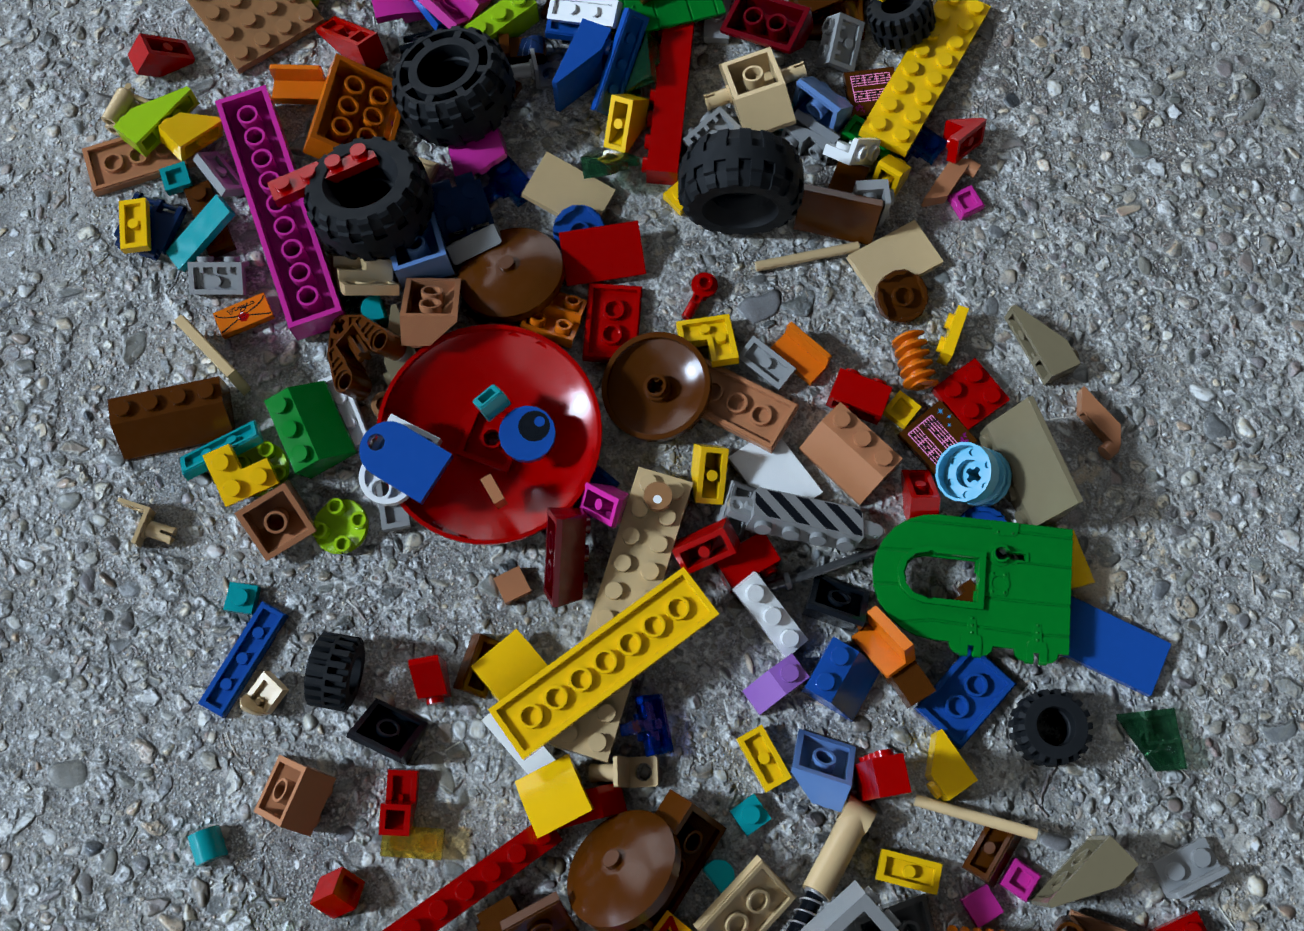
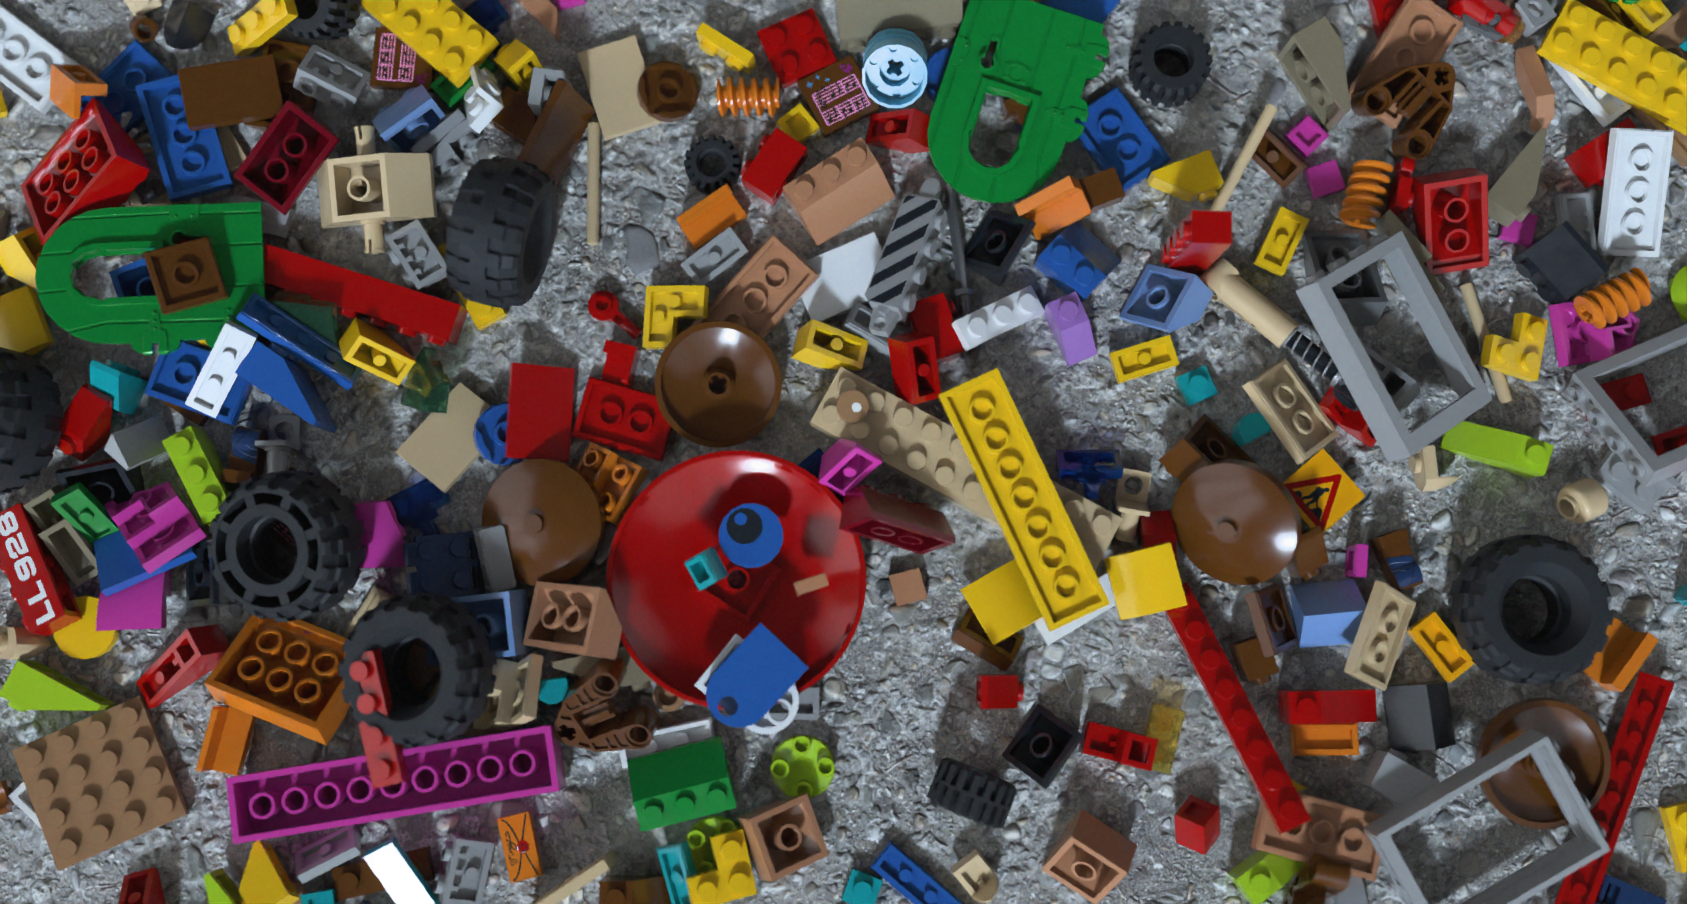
camera: 75 degrees left, 10 degrees up
none -> red panel [601,340,641,388]
none -> black tyre [684,134,741,195]

